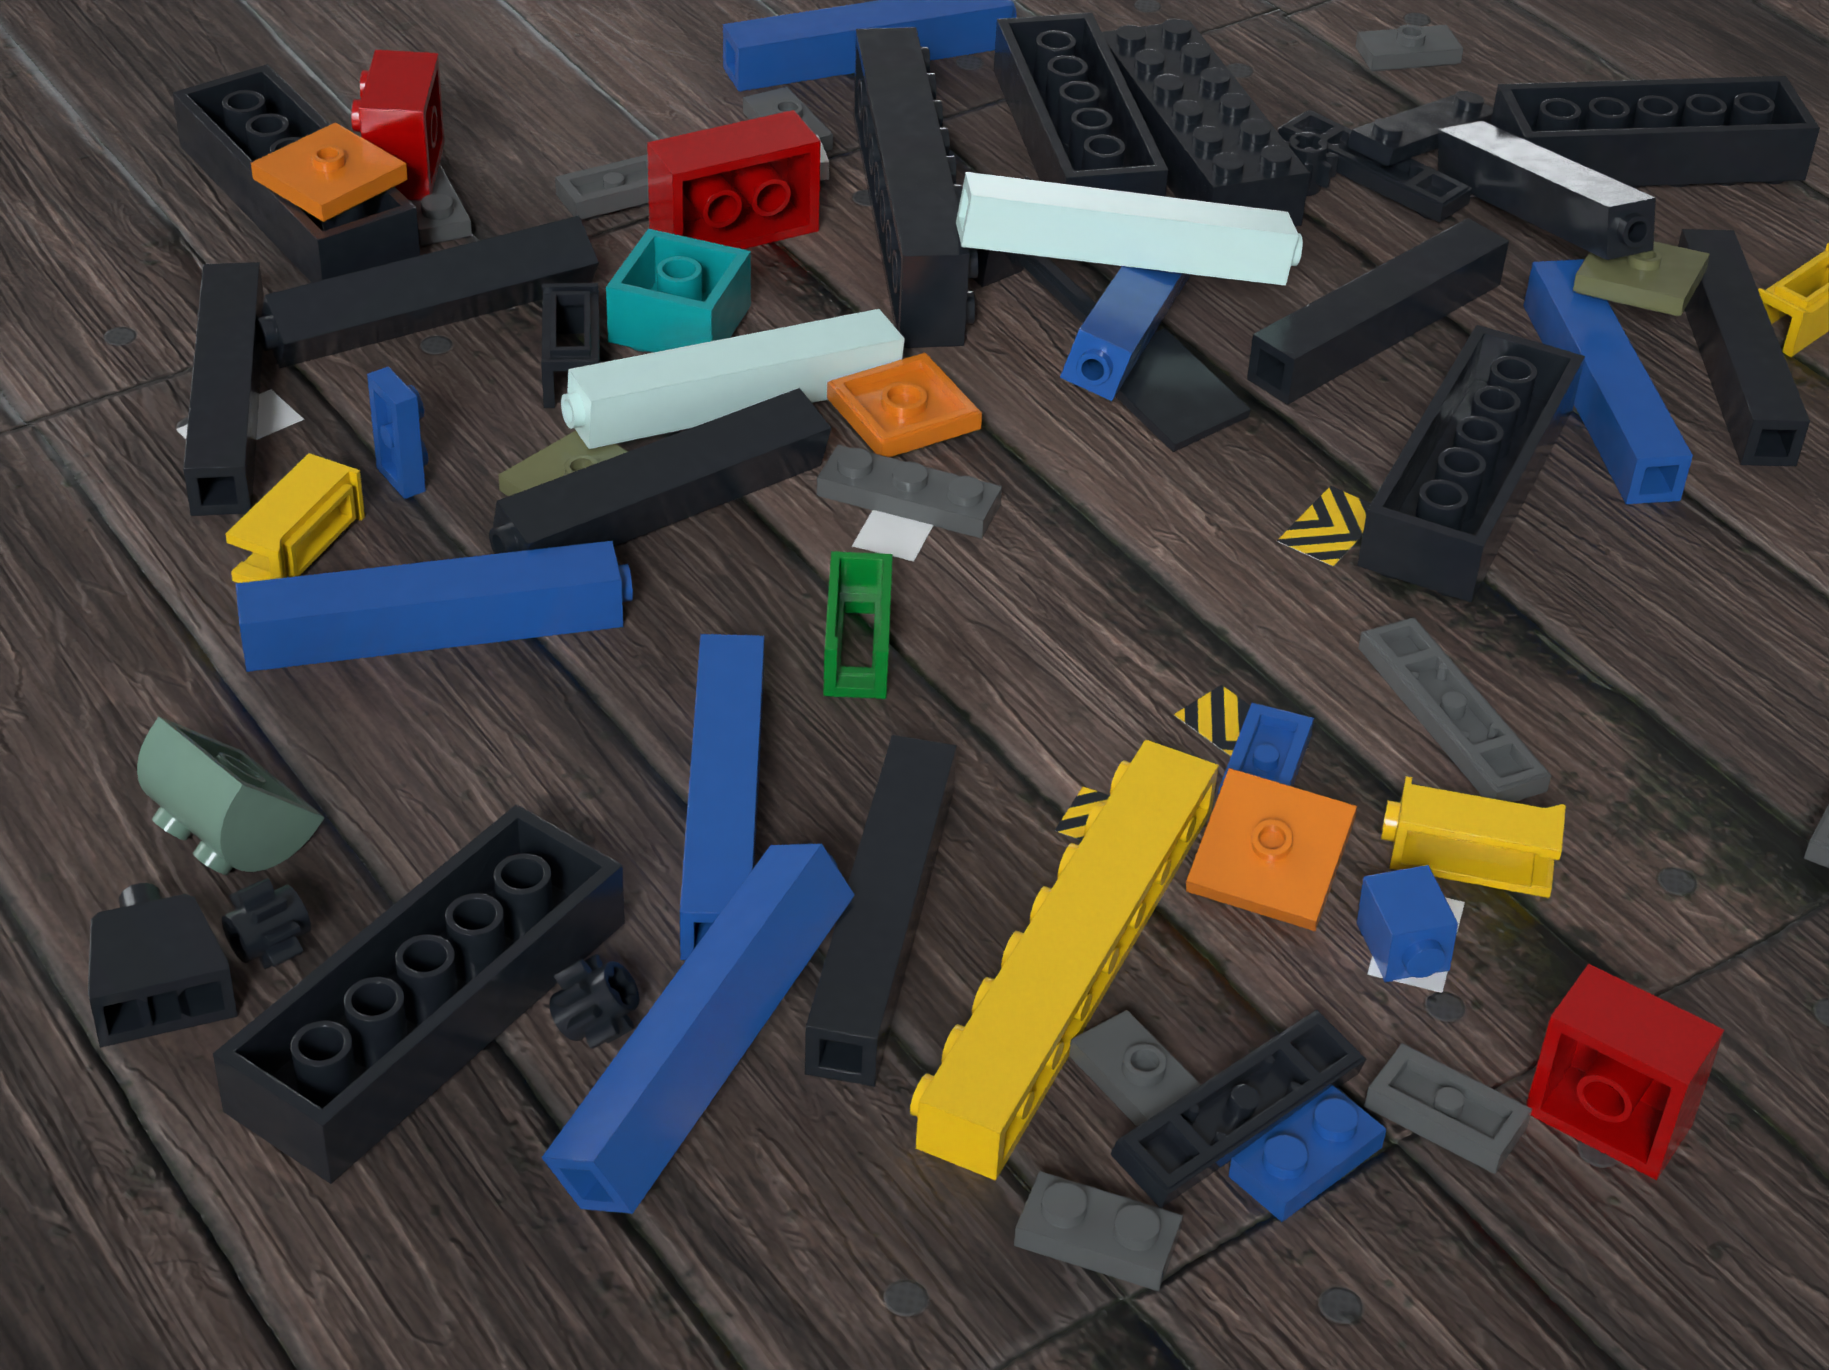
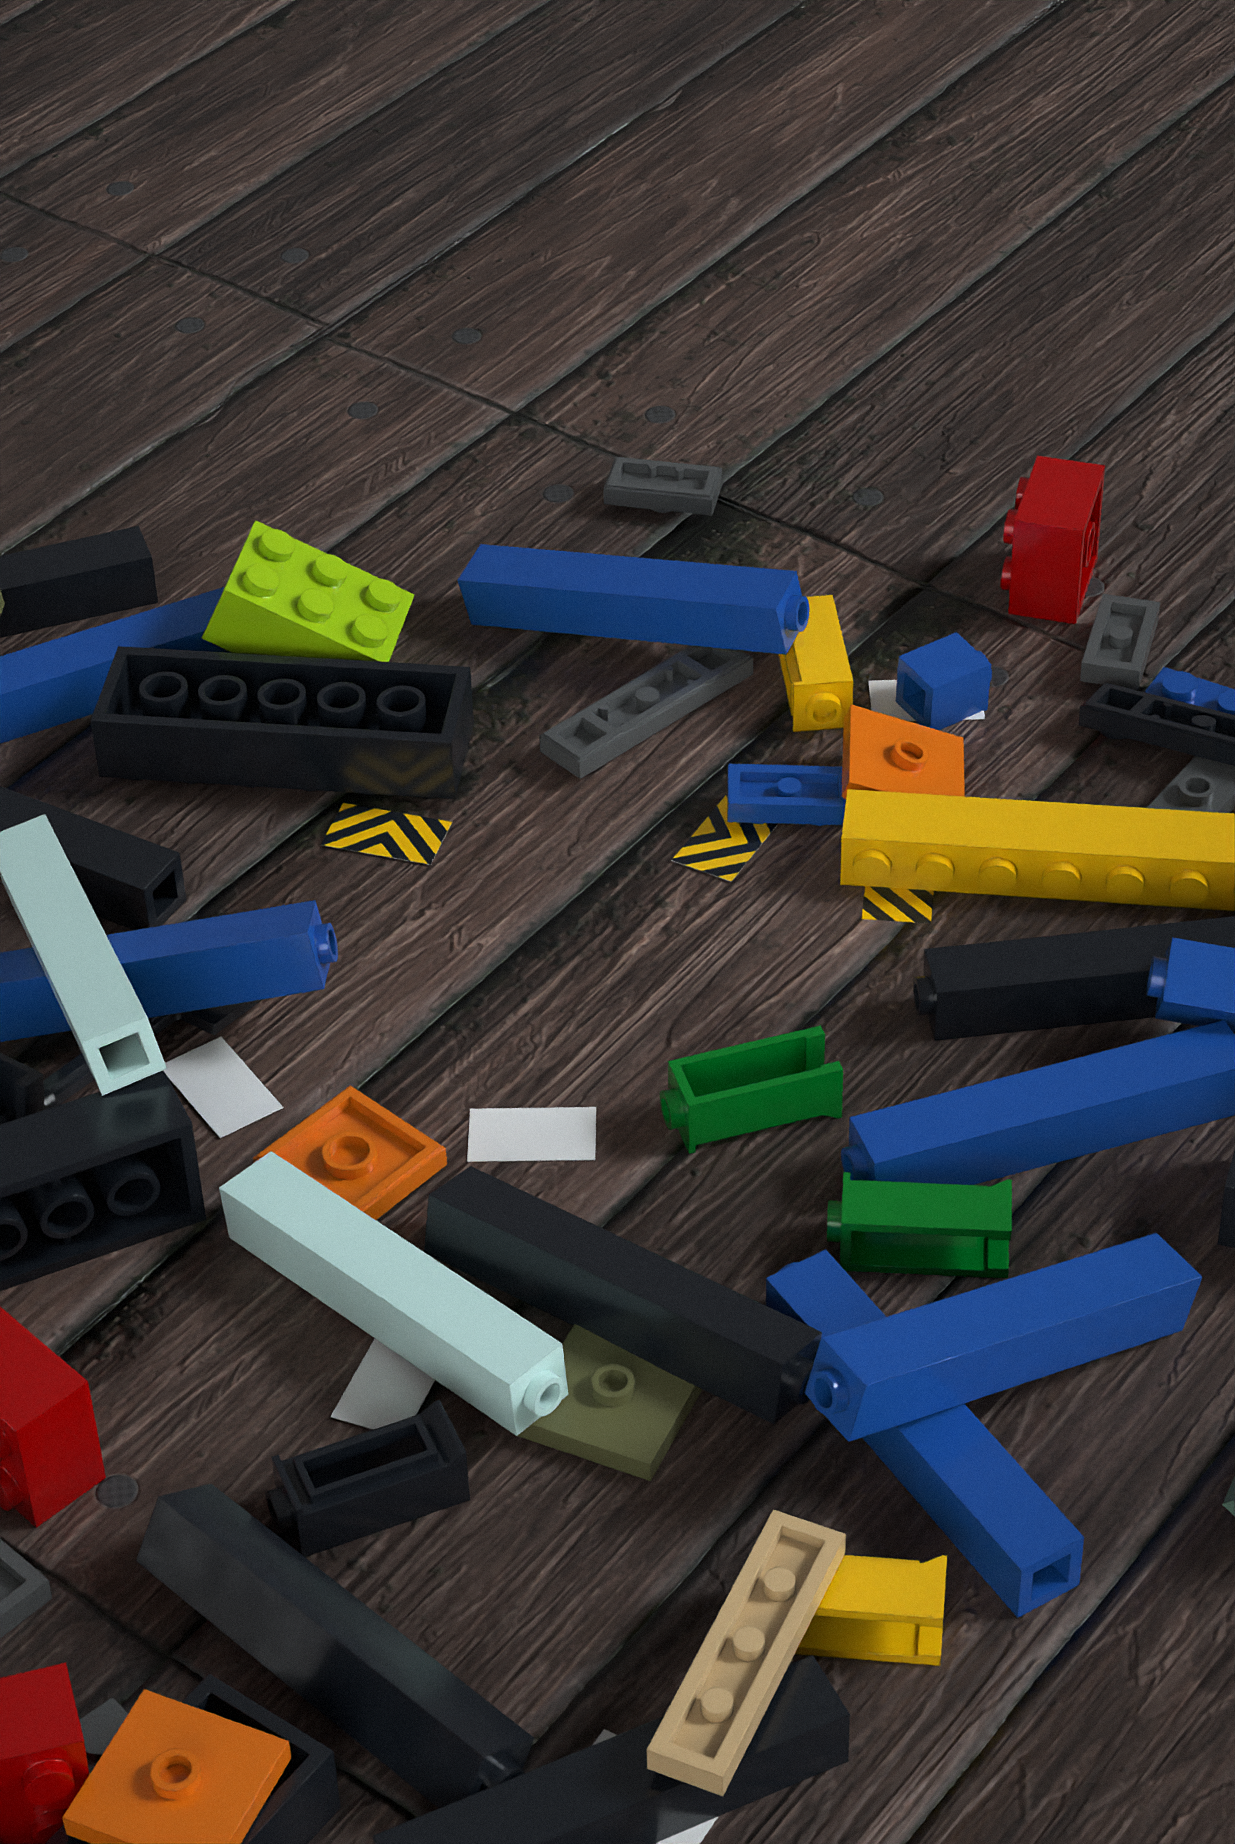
camera: 105 degrees left, 0 degrees up
blue plate [367,366,428,499] -> none
teal brick [606,229,751,352] -> none
dark grey plate [817,445,1002,539] -> none
none -> white sticker [162,1037,284,1138]
none -> lime brick [202,520,415,662]
none -> blue brick [457,544,809,655]
none -> tan plate [647,1510,846,1796]
none -> blue brick [805,1233,1202,1442]
none -> green window [827,1172,1012,1278]

